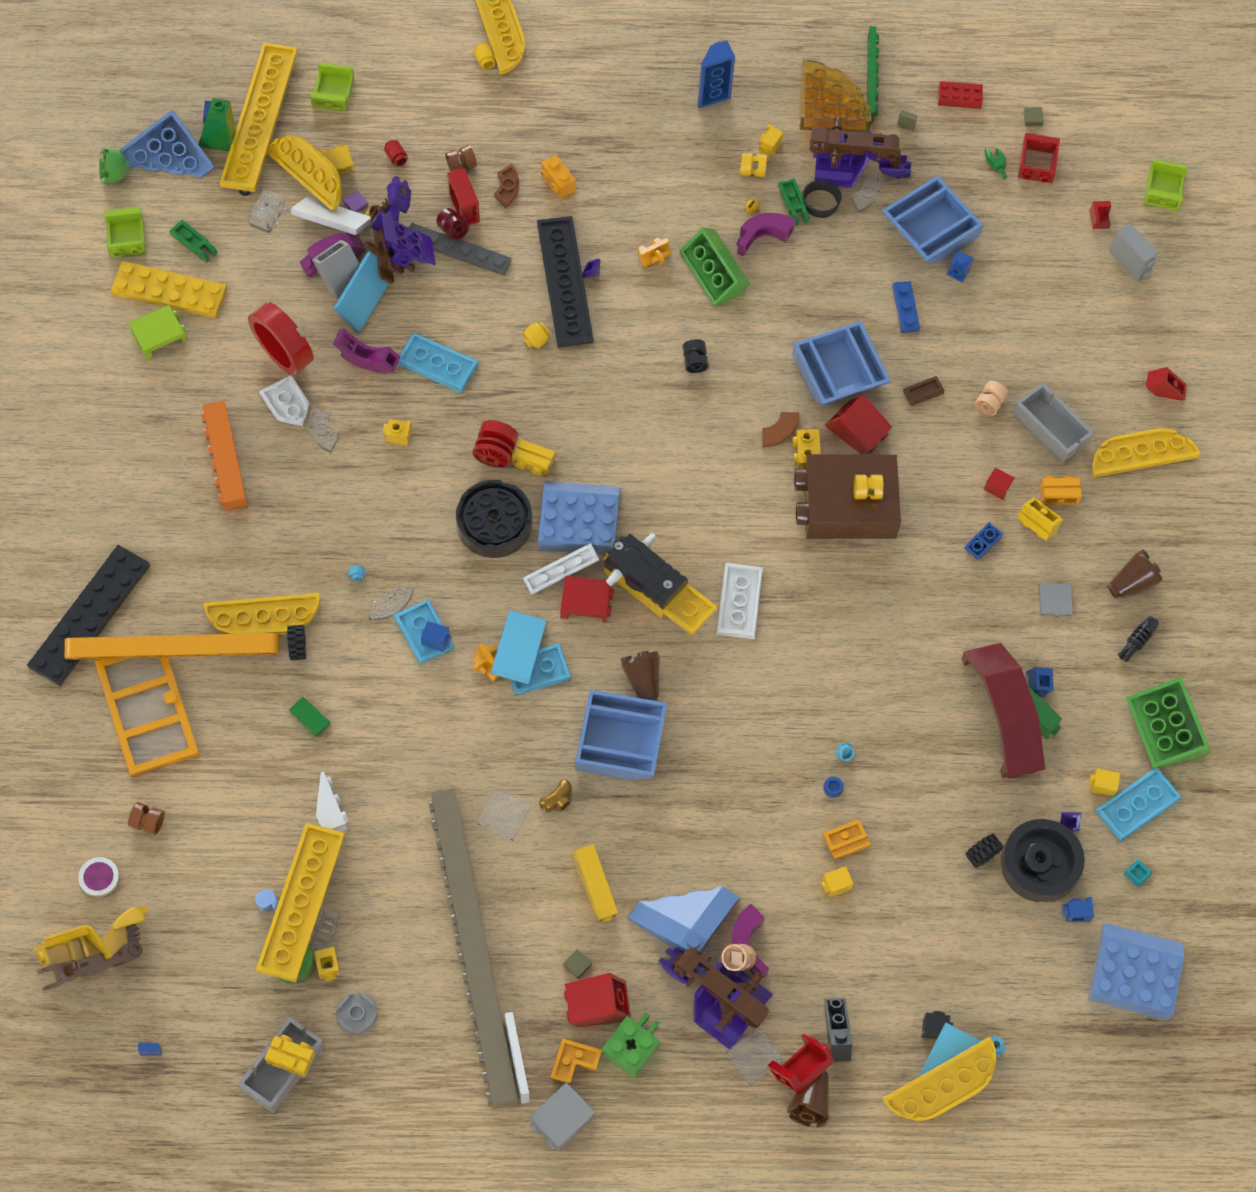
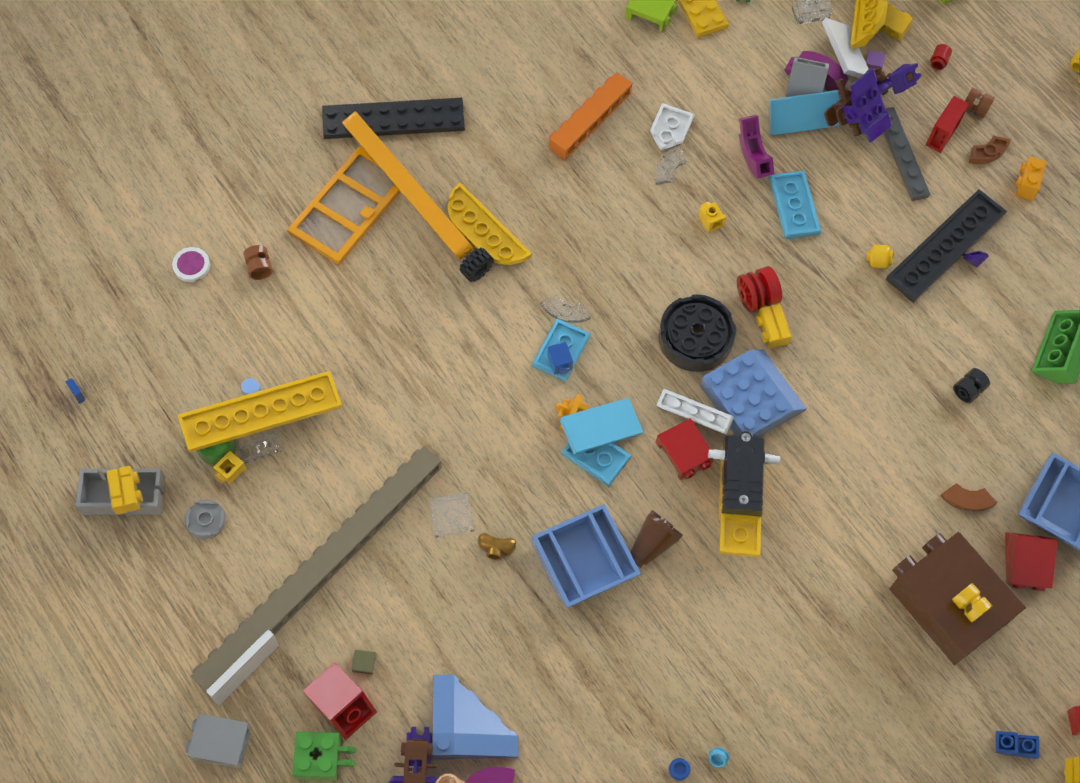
camera: 55 degrees right, 0 degrees up
yellow piece [33,905,148,991] -> none
red brick [248,302,314,375] -> none
green tile [289,697,331,737] -> none
white slope [316,771,349,832] -> none
medium azure plate [348,565,366,581] -> none
dark red wheel [436,208,469,240] -> none
light orange plate [550,1038,602,1085] -> none
yellow slope [571,844,618,923] -> none
light orange hips [637,238,671,268] -> none
white tile [716,563,763,639] -> none
yellow brick [792,429,821,468] -> none

